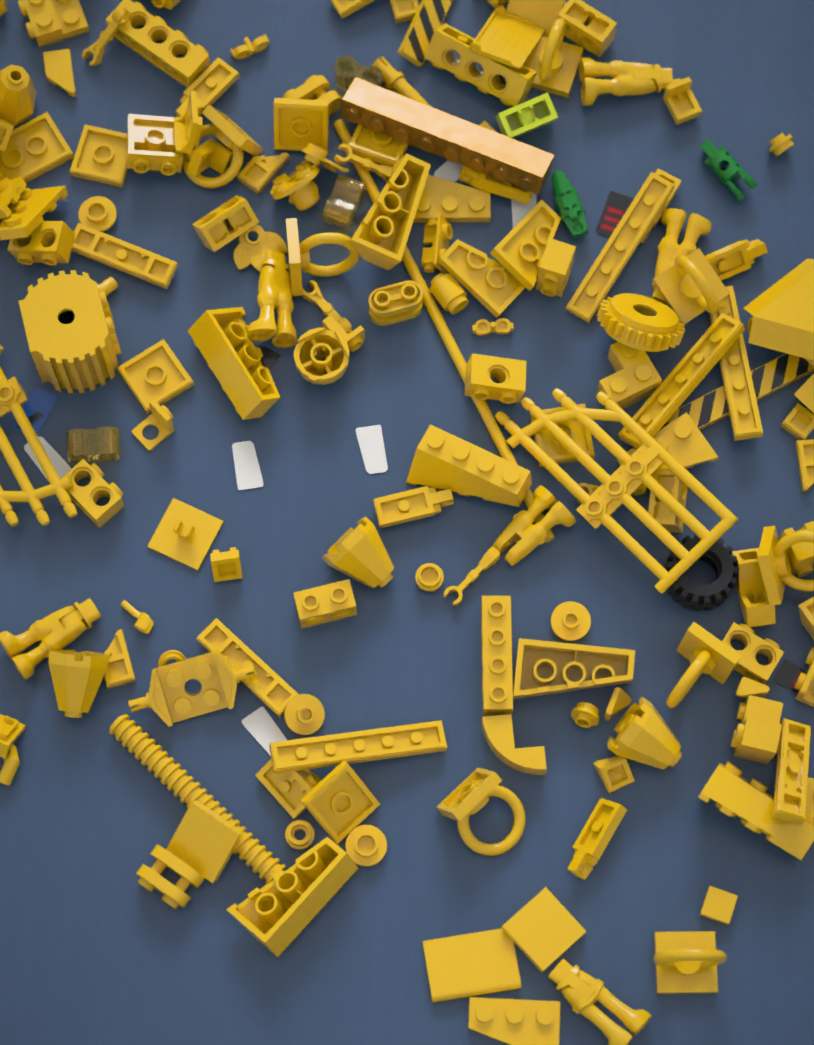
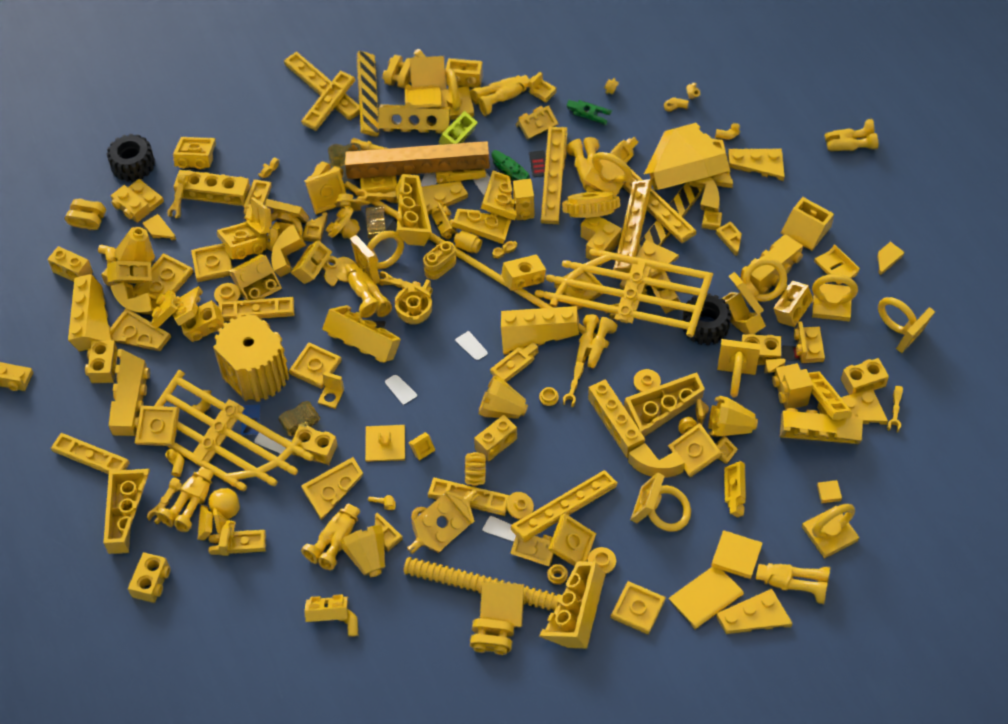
camera: 25 degrees left, 15 degrees down
none -> yellow slope [228,254,282,300]
none -> yellow brick [271,224,306,277]
none -> yellow wing [301,457,363,521]
none -> yellow gear [465,452,486,486]
none -> yellow bracket [515,105,559,140]
none -> yellow tile [611,581,666,635]
none -> yellow tile [668,423,723,478]

